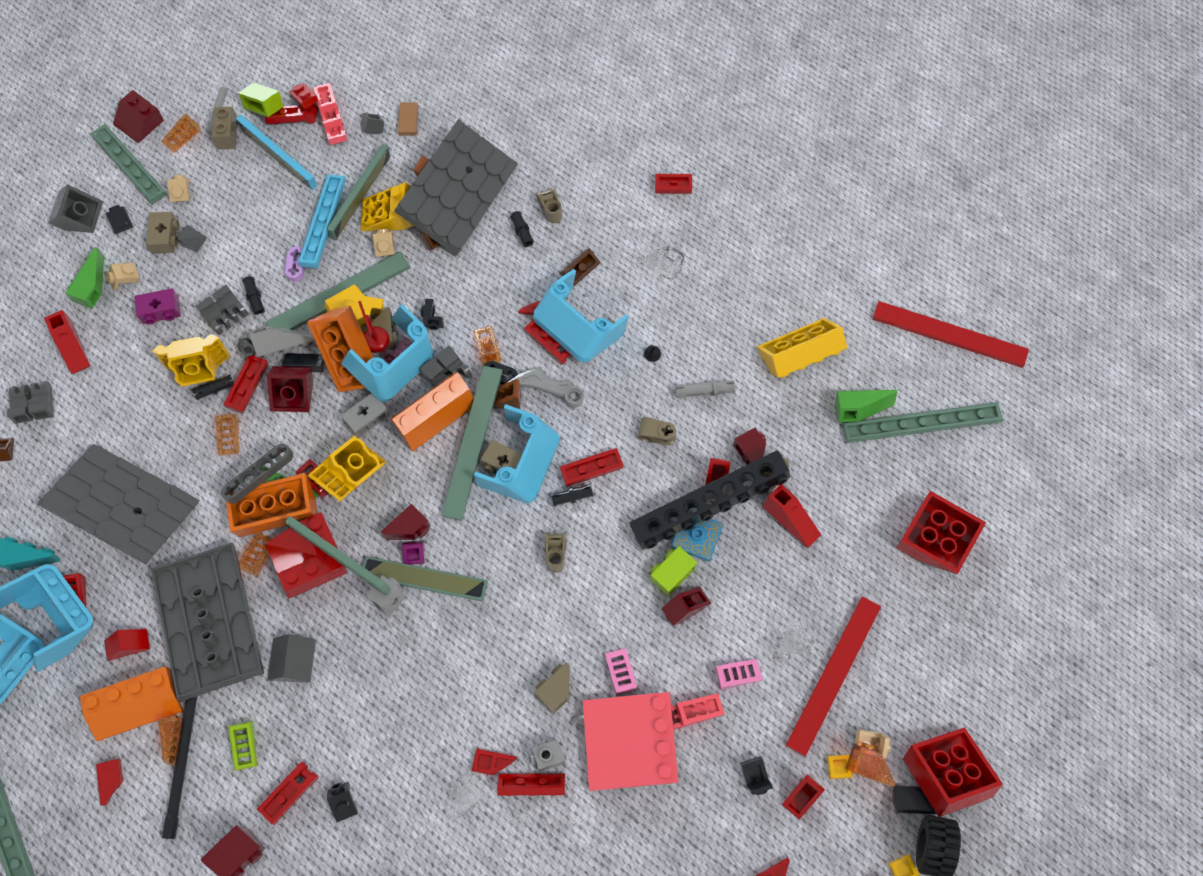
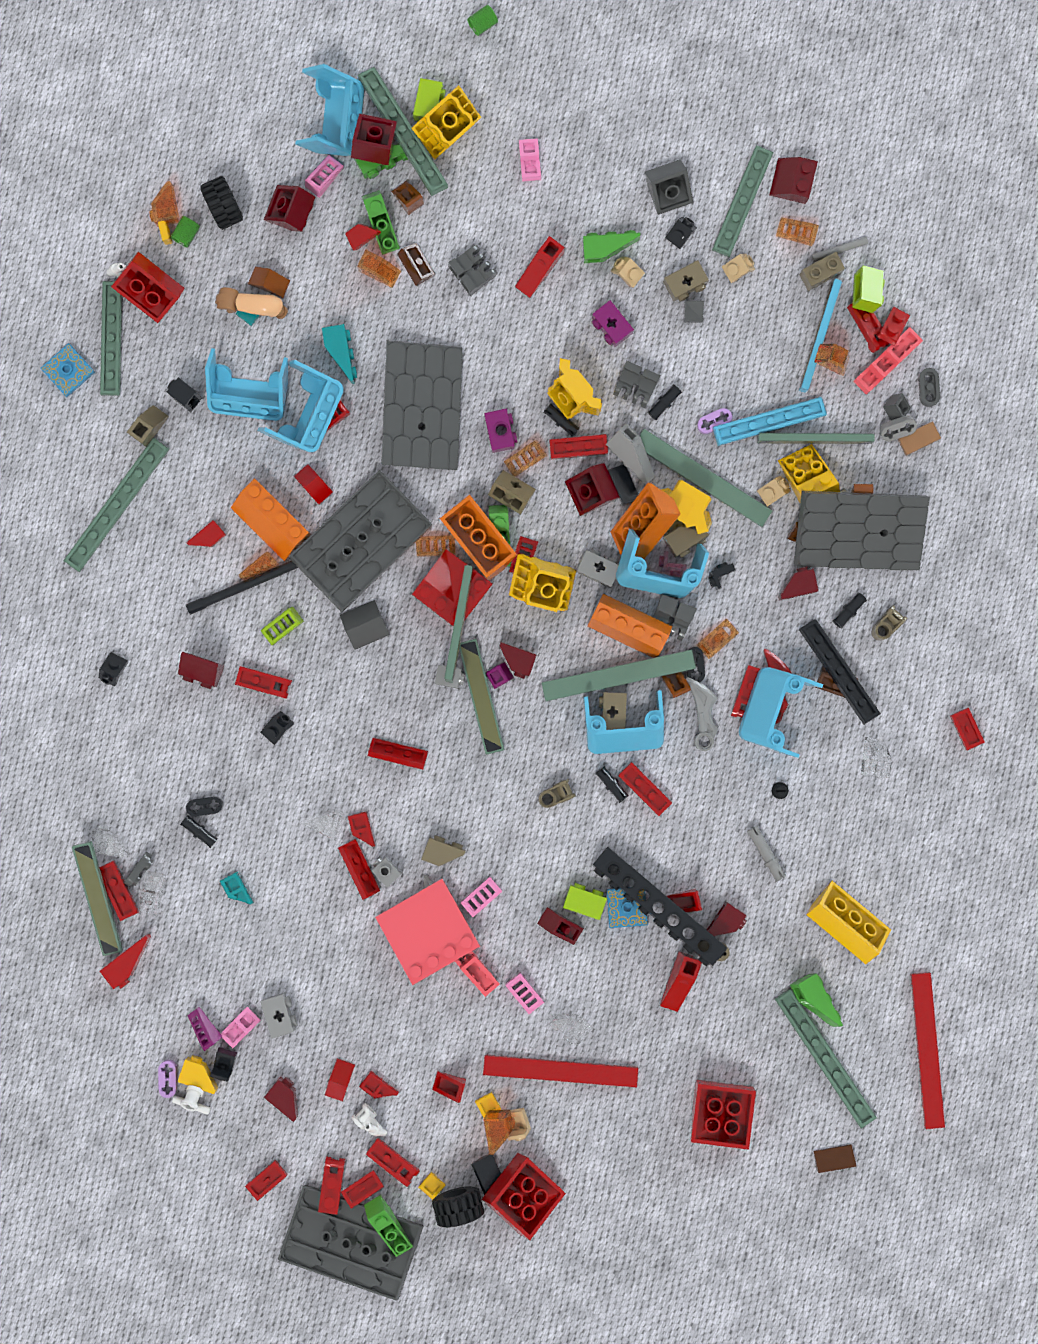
camera: 65 degrees right, 20 degrees up
dark grey beam [221,444,293,504] -> none
dark grey pin [237,338,255,356] -> none
red piece [358,301,390,353] -> none
dark tan piece [637,417,676,446] -> none
black bracket [740,756,773,795] -> none
none -> red plate [367,738,428,770]
none -> magenta brick [484,408,518,453]
none -> dark tan brick [488,470,536,515]
none -> dark red slope [778,567,819,601]
none -> black tile [799,619,881,725]
none -> reddish brown slope [813,1144,856,1173]
none -> clear orange slope [814,343,850,376]
none -> light grey beam [880,415,917,442]
none -> dark grey plate [918,368,940,407]

